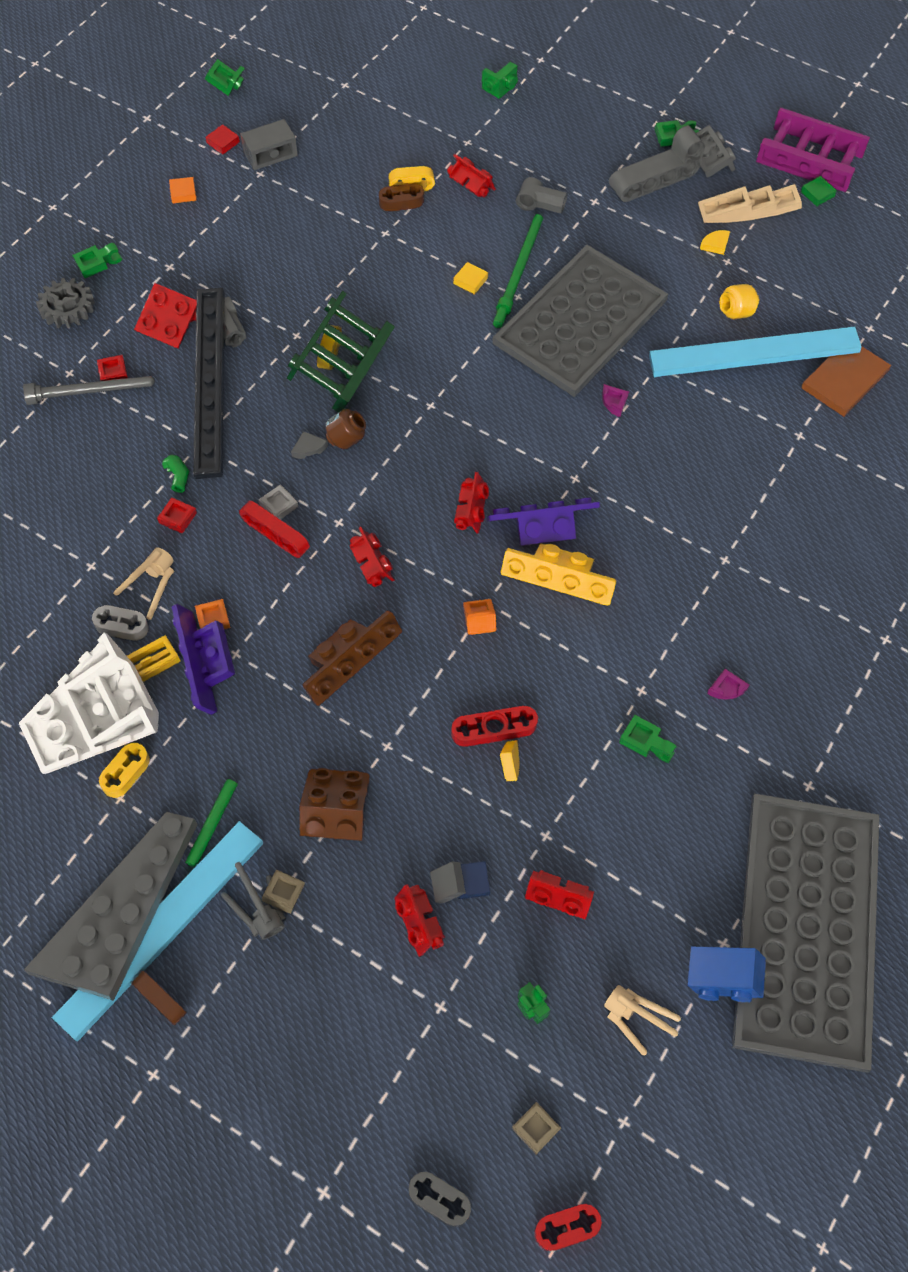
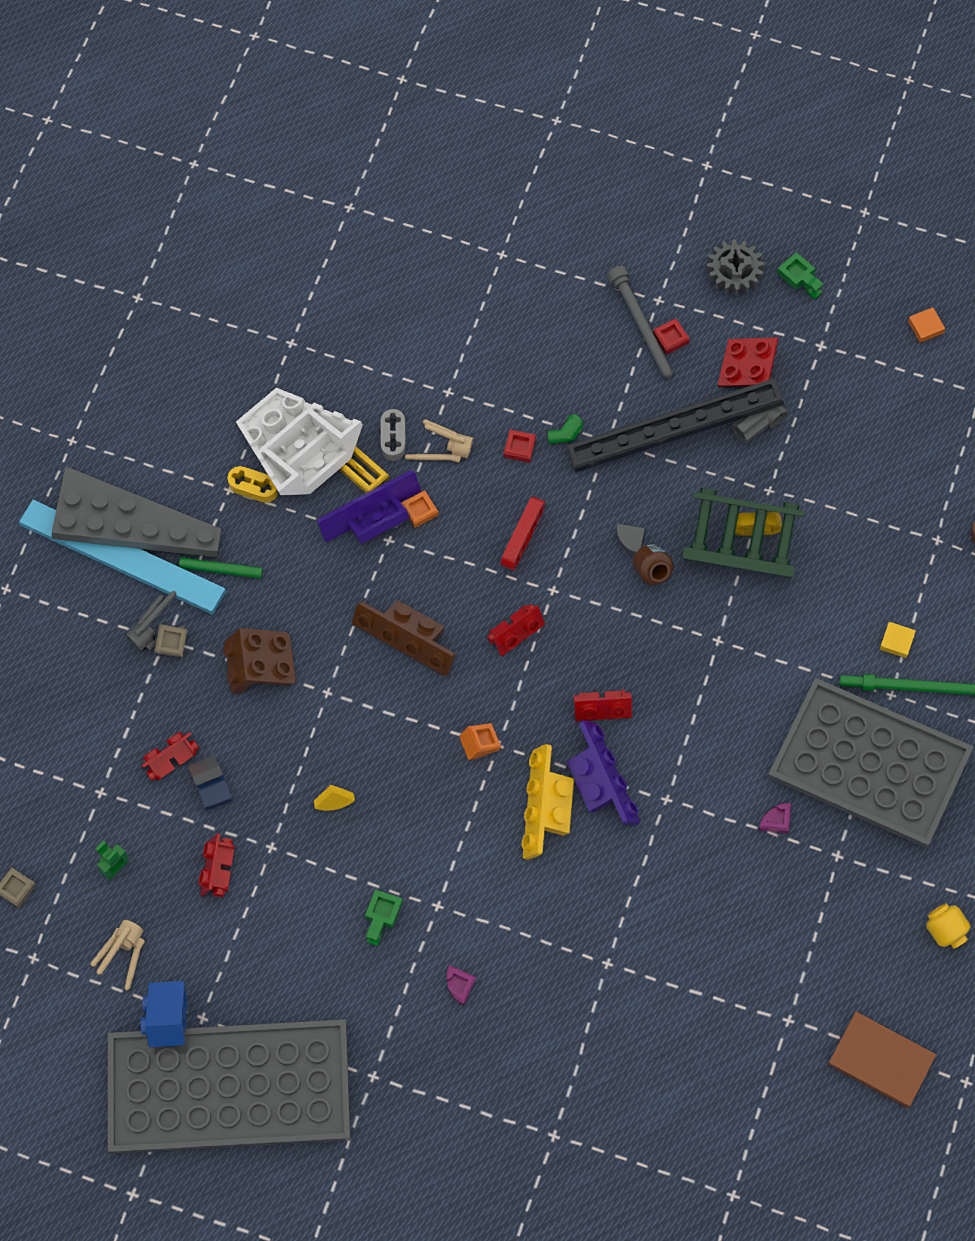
camera: 80 degrees right, 5 degrees up
reddish brown beam [130,970,186,1026] -> none
light grey tile [259,484,298,520] -> none
red beam [451,706,538,747] -> none
medium azure tile [649,327,862,377] -> none

